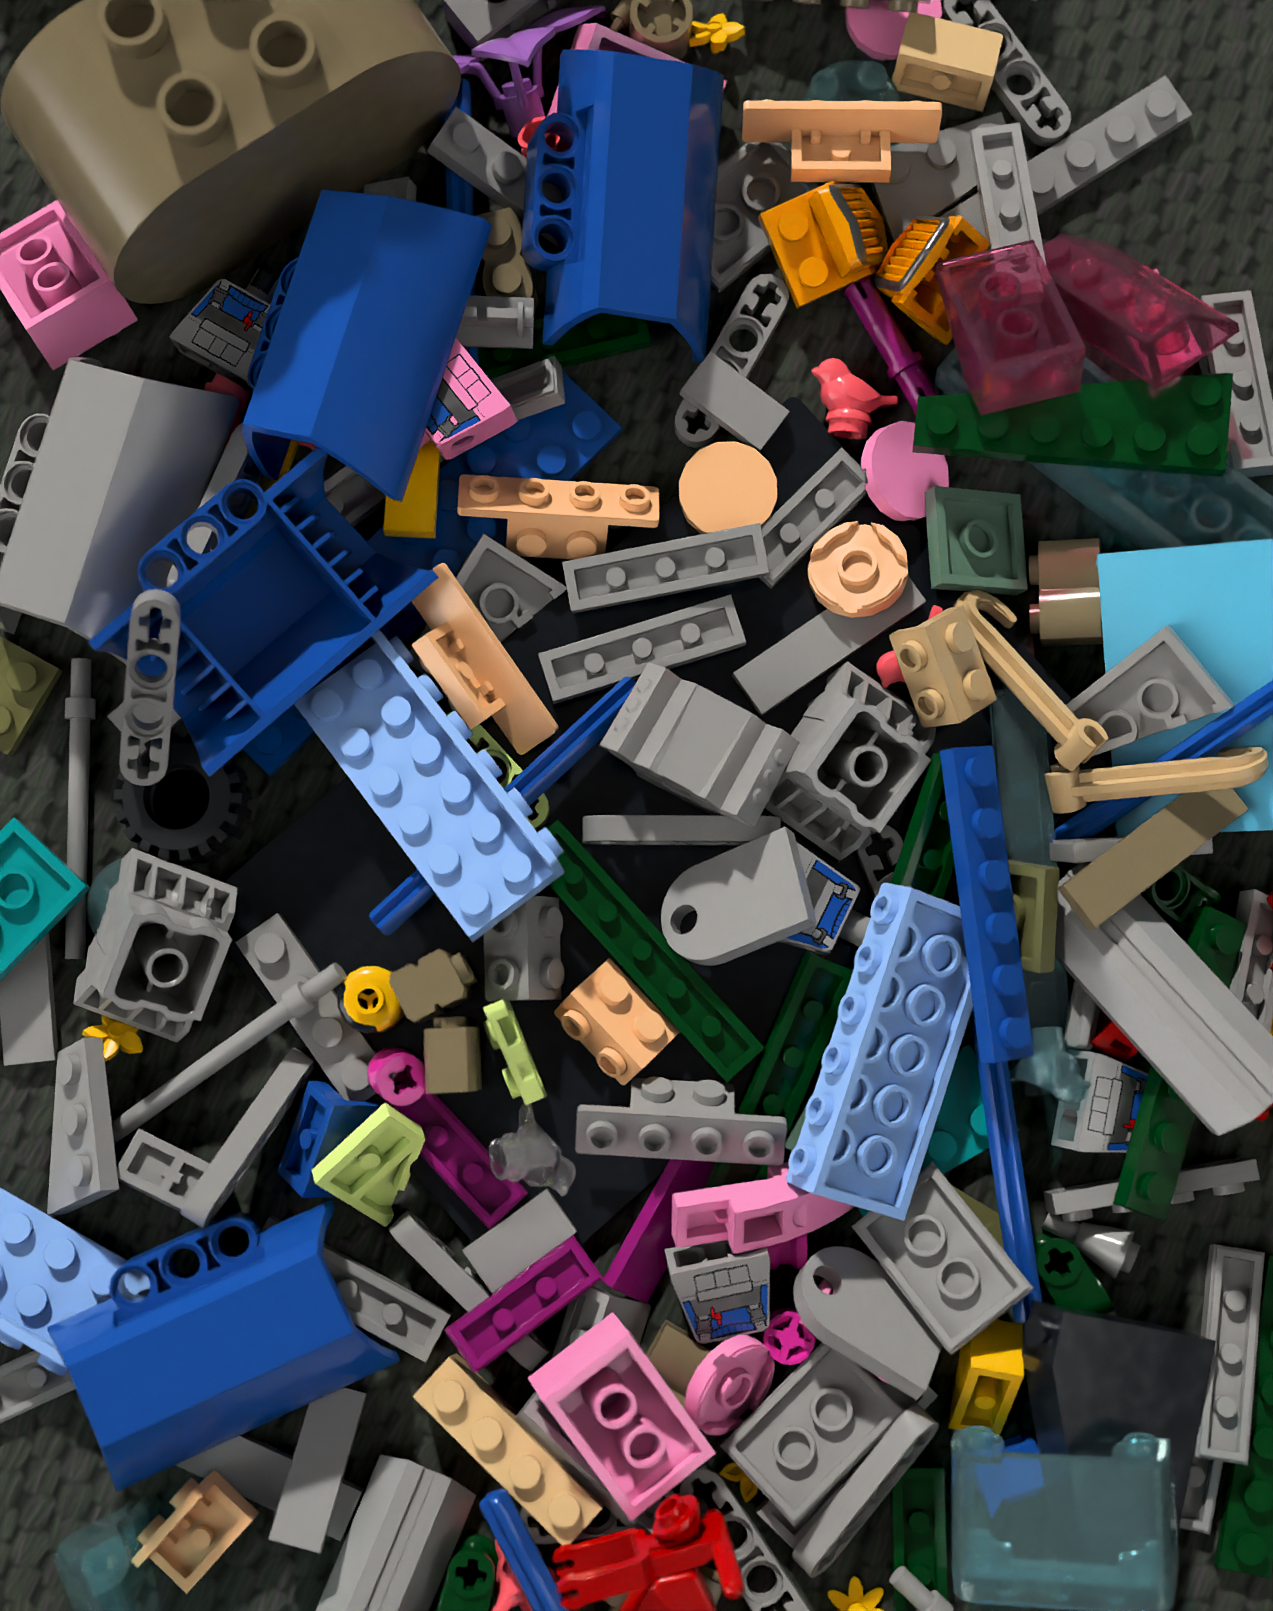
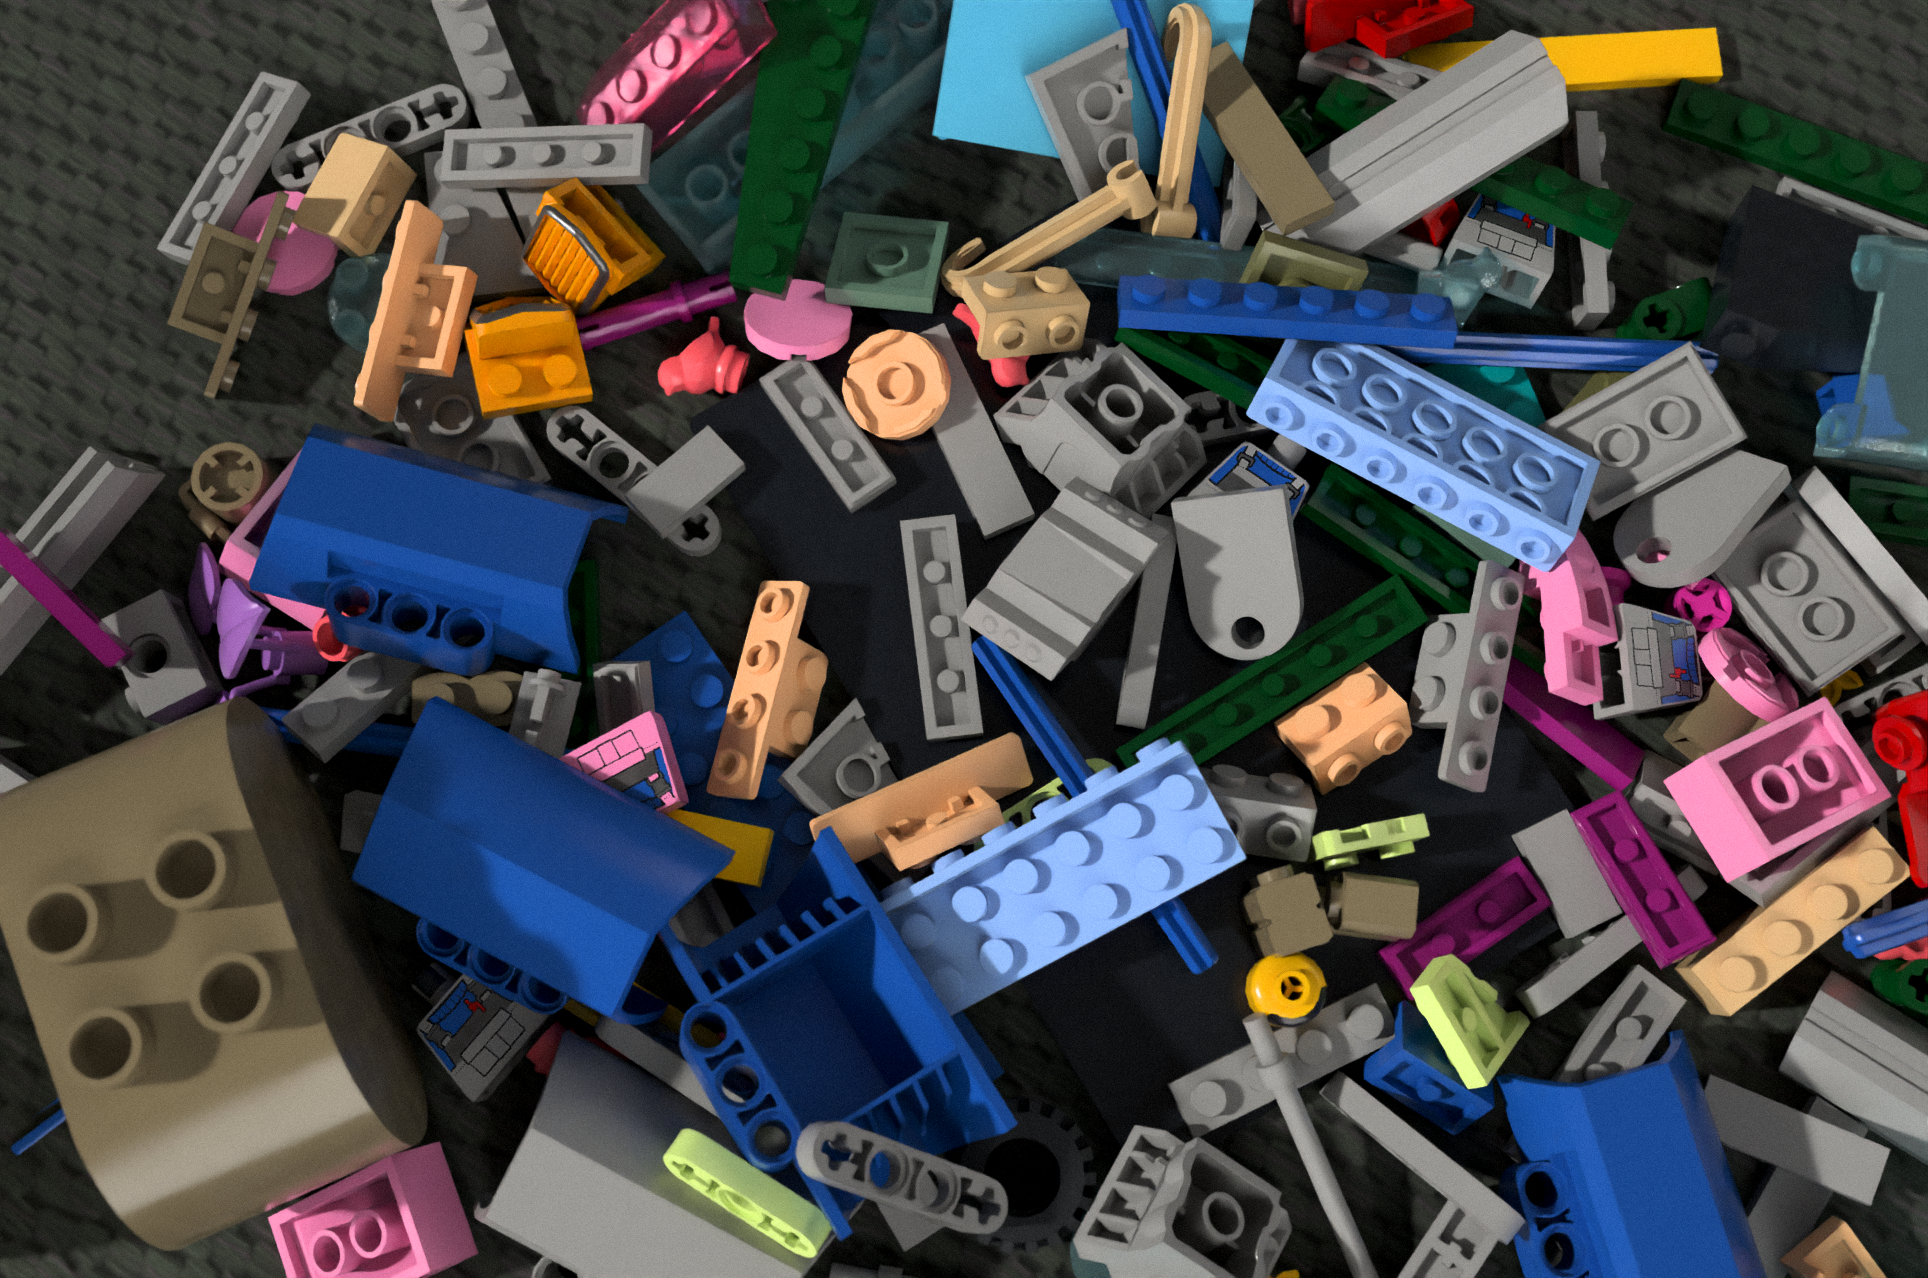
camera: 80 degrees left, 5 degrees down
dark pink wheel [367,1047,425,1106] -> none
clear animal [489,1104,576,1196] -> none
light grey plate [562,523,770,613] -> none
light nougat tile [679,441,777,534] -> none
yellow plant [689,13,745,54] -> none
clear pink slope [935,240,1086,415] -> none
yellow slope [948,1319,1024,1438] -> none
dark tan brick [1029,538,1103,647] -> none
light grey cone [1042,1212,1140,1279] -> none
light grey tile [1193,1244,1265,1465] -> none
none -> yellowish green beam [663,1129,832,1258]

